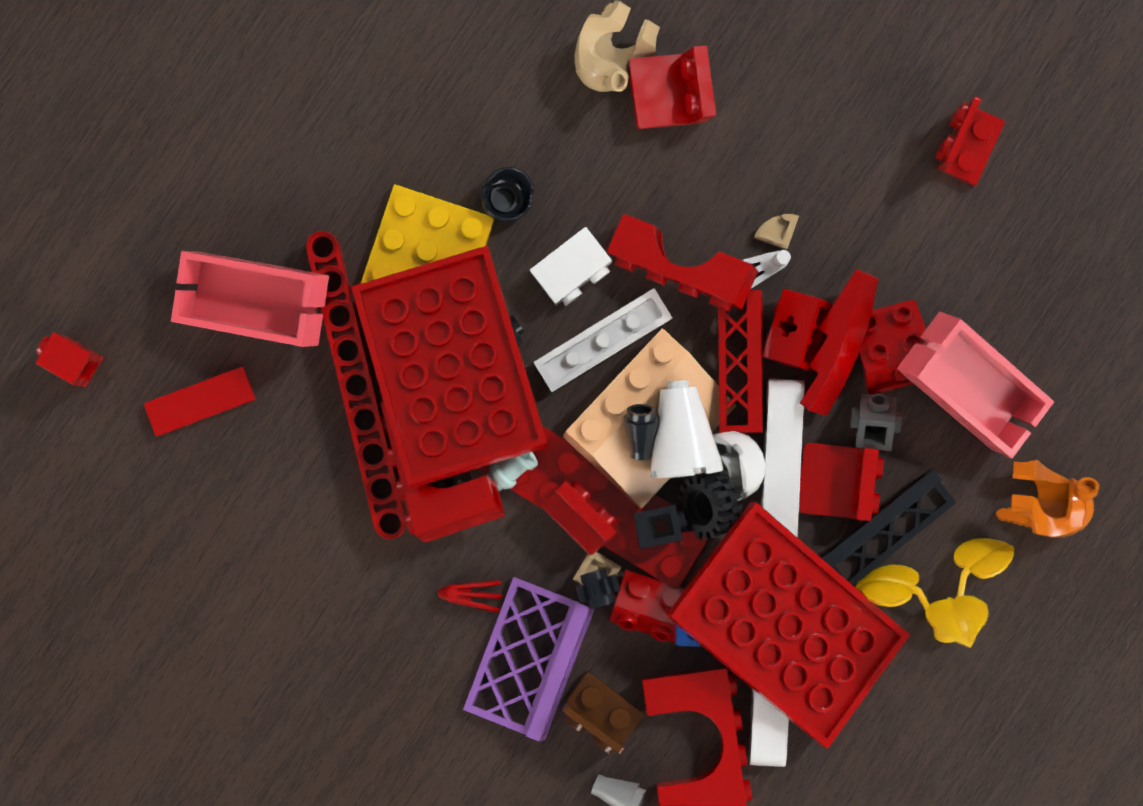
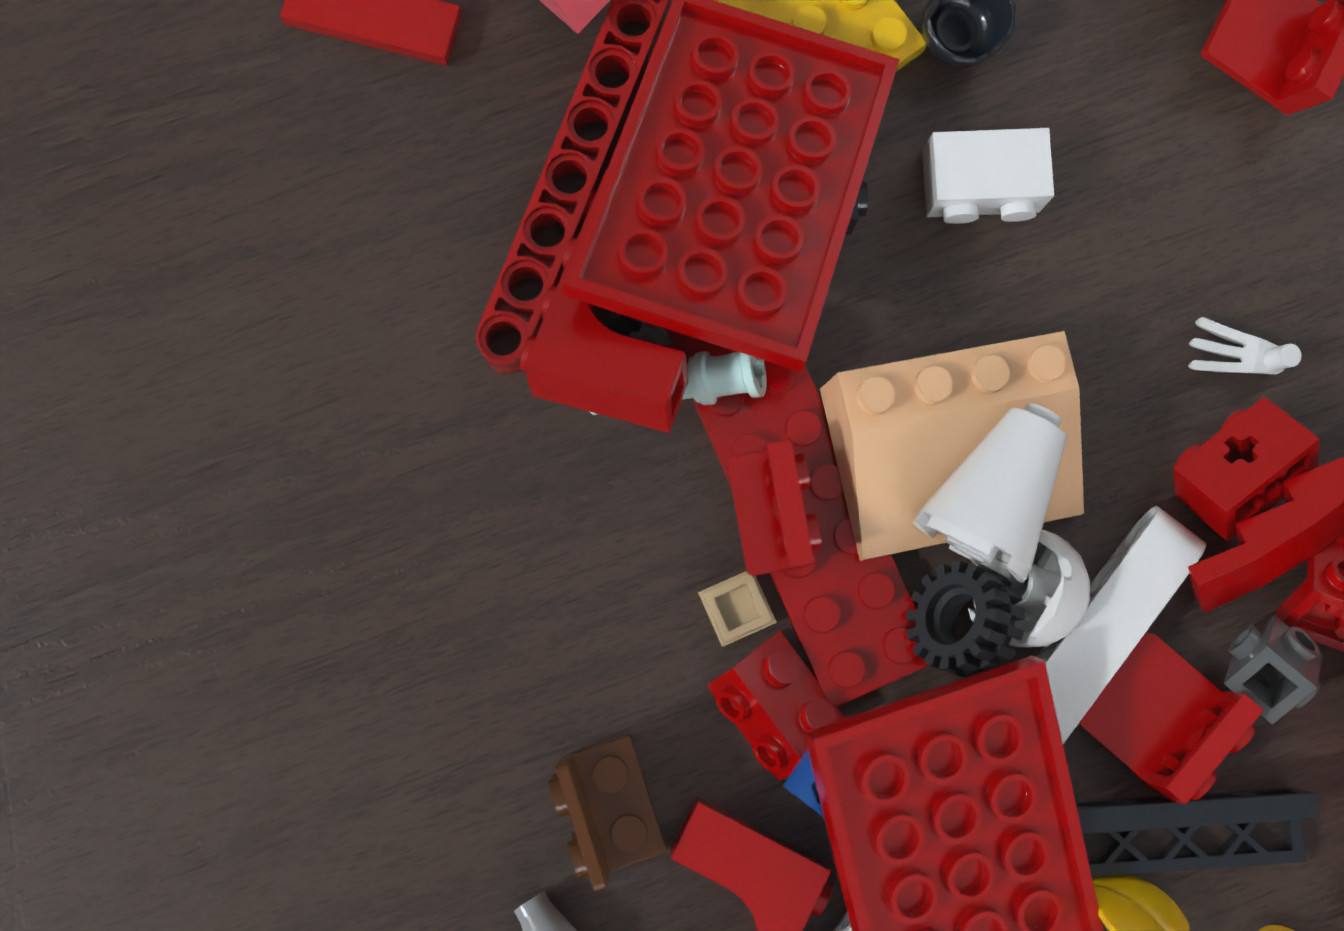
camera: 25 degrees right, 5 degrees down
red piece [438,580,503,613] -> none
medium lavender fence [463,577,595,741] -> none
white plate [533,288,672,392] -> none
black gear [575,568,621,610] -> none
red arch [607,213,758,311] -> none
black cone [623,404,659,460] -> none
black brick [632,505,688,549] -> none
red fence [718,290,764,433] -> none
tan tile [754,214,799,250] -> none

